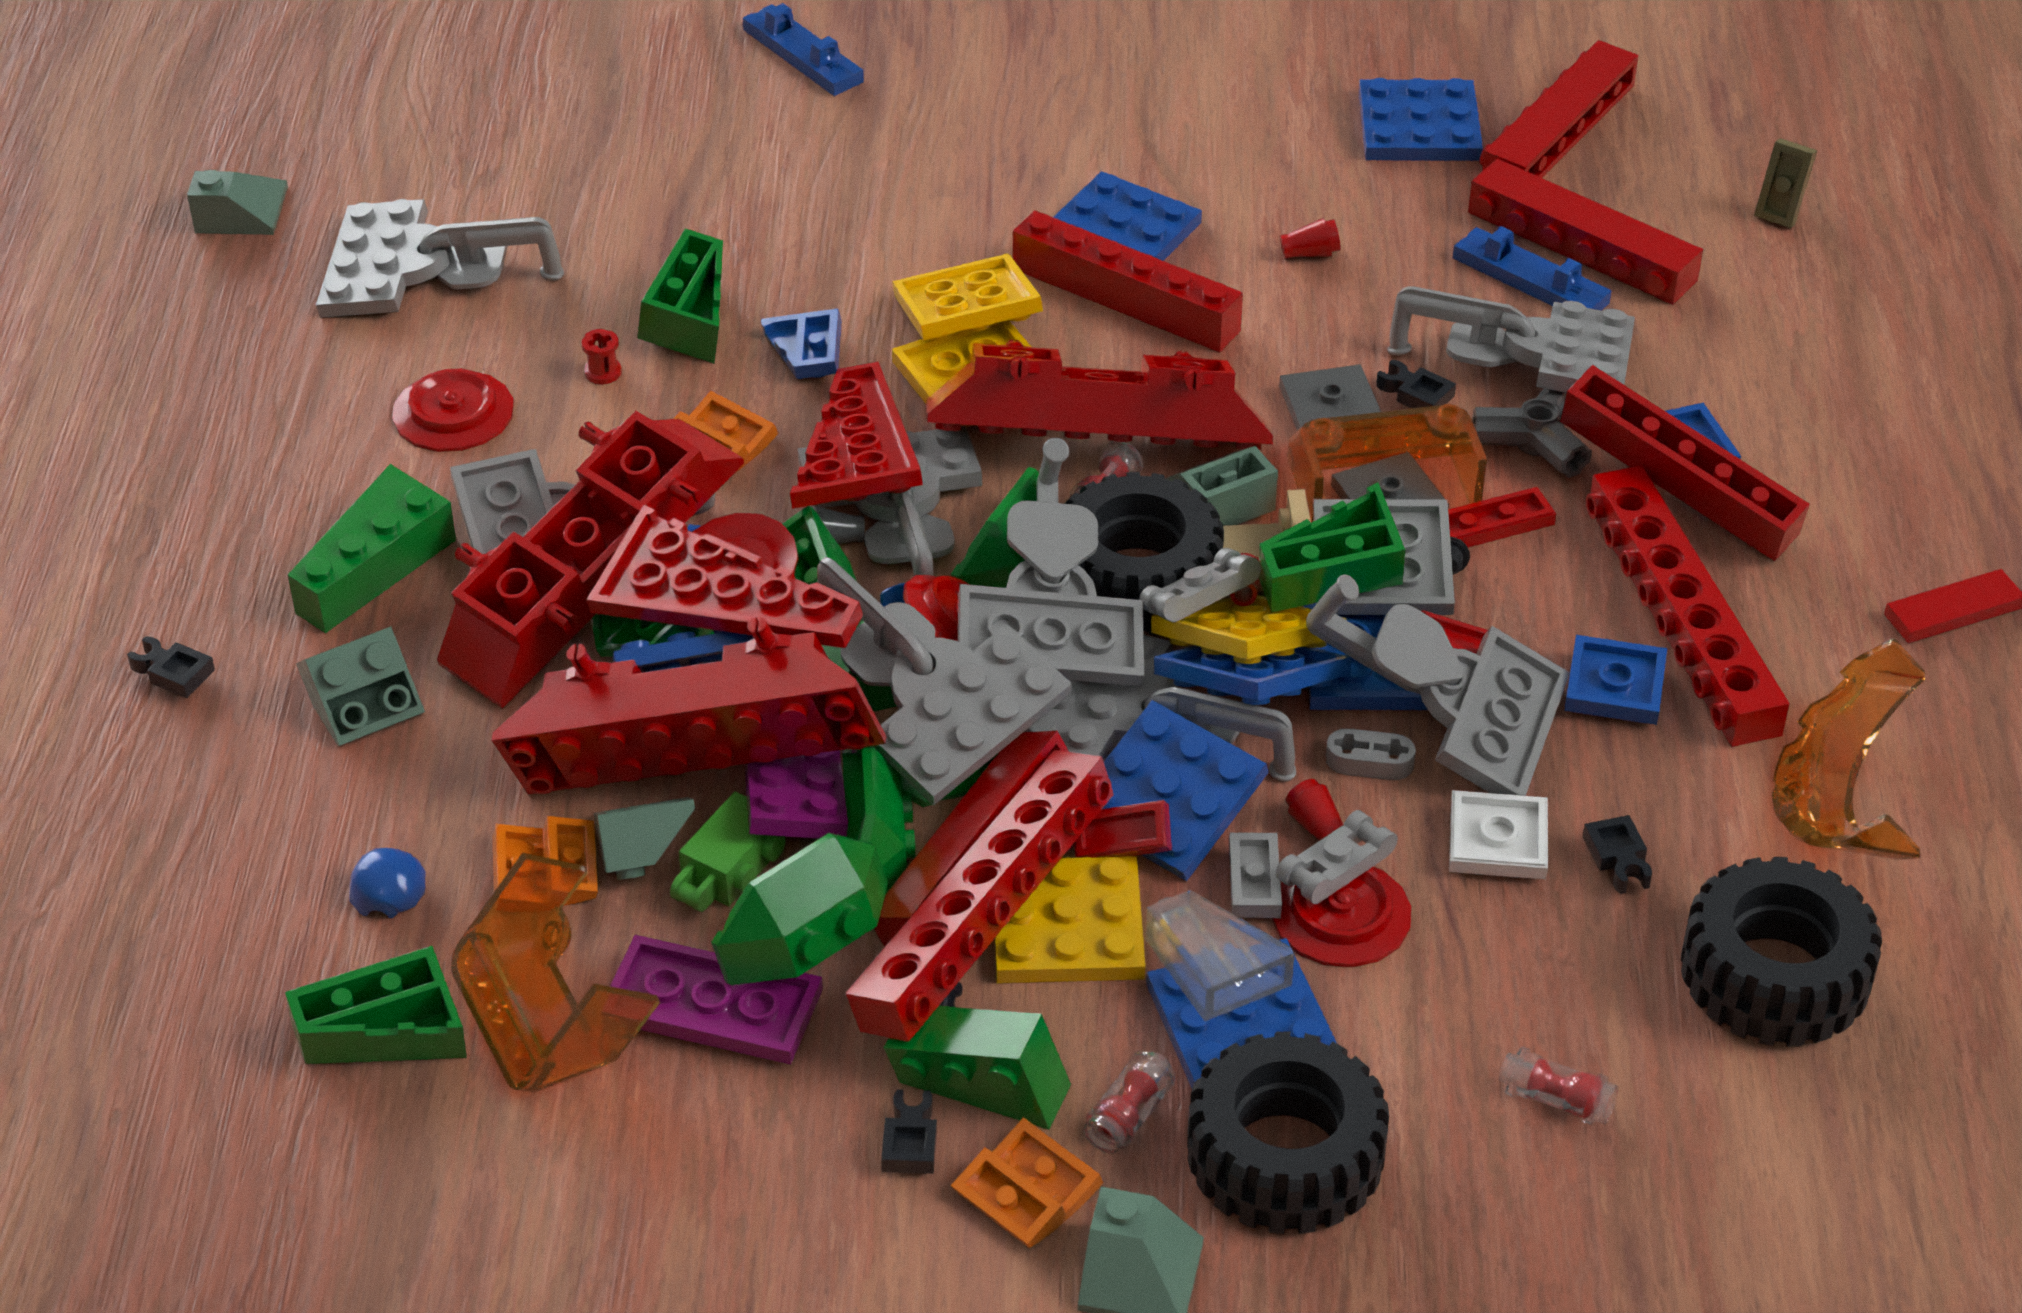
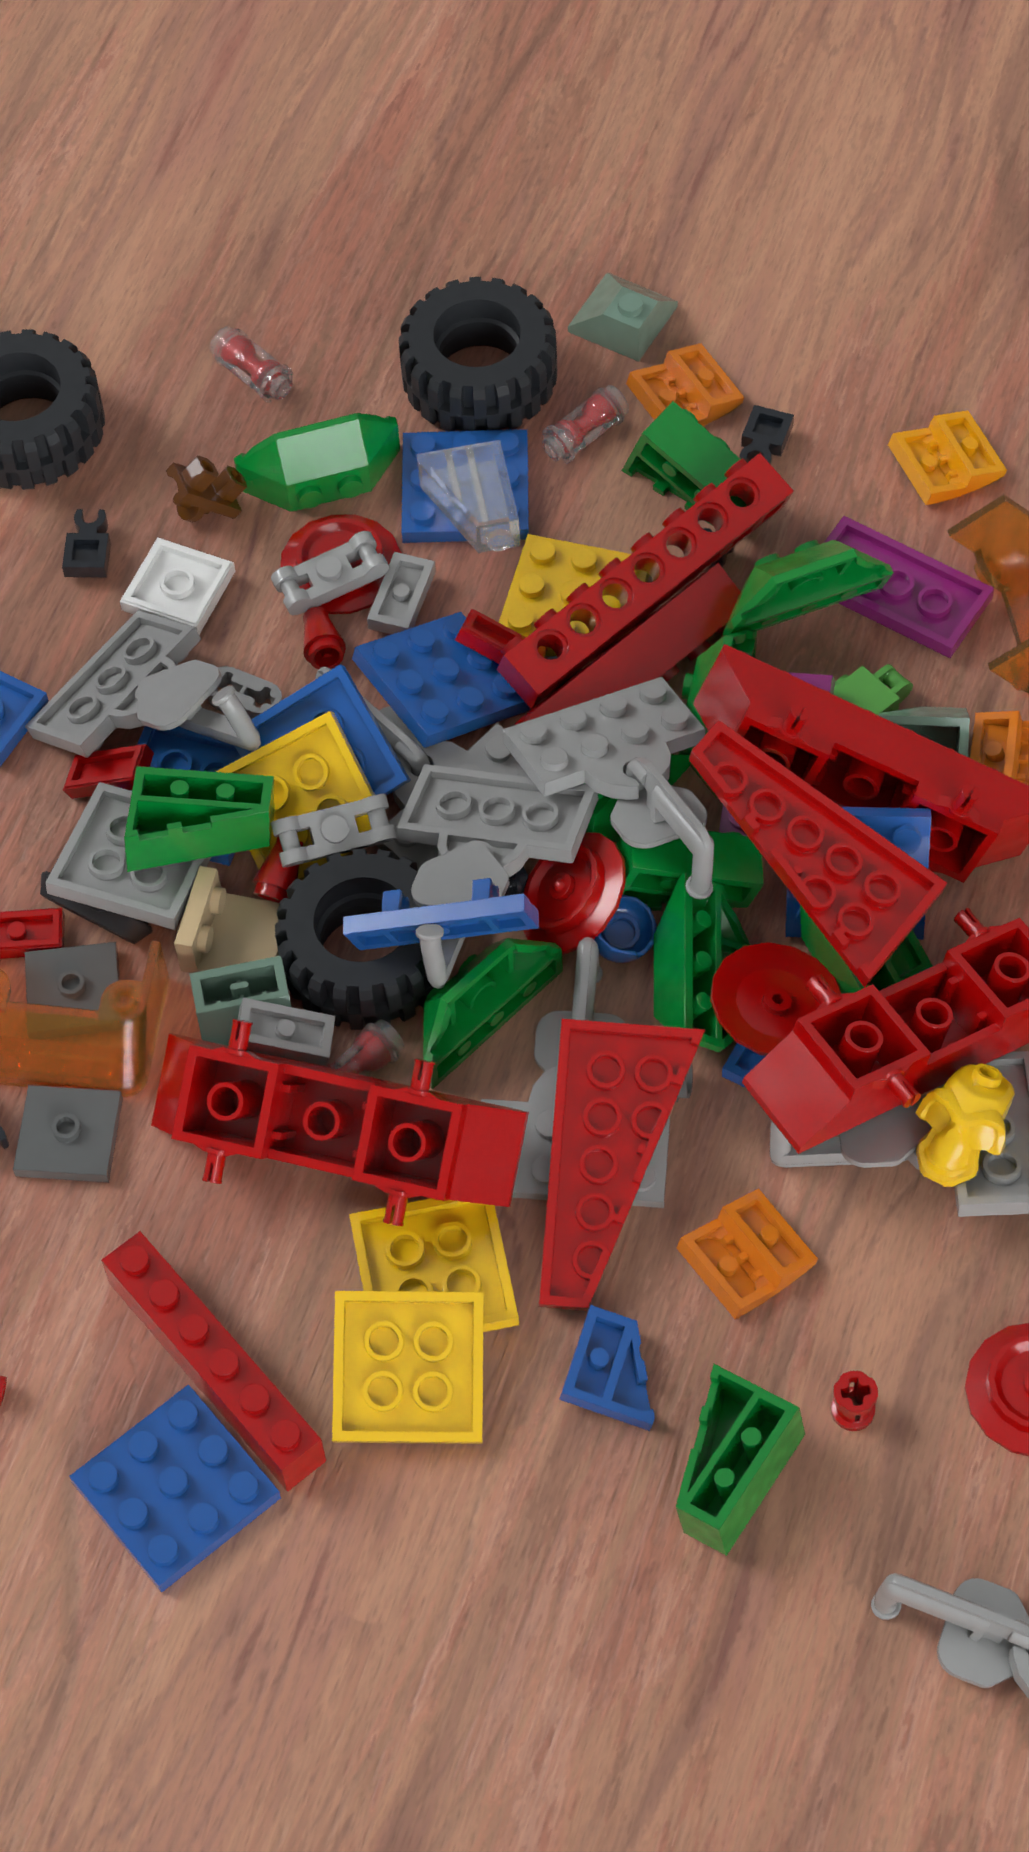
camera: 160 degrees left, 15 degrees up
none -> reddish brown hips [166,455,247,522]
none -> green wedge [233,413,400,512]
none -> light grey plate [238,997,335,1066]
none -> blue hinge [343,878,539,950]
none -> light orange slope [888,410,1007,505]
none -> yellow head [915,1064,1015,1187]

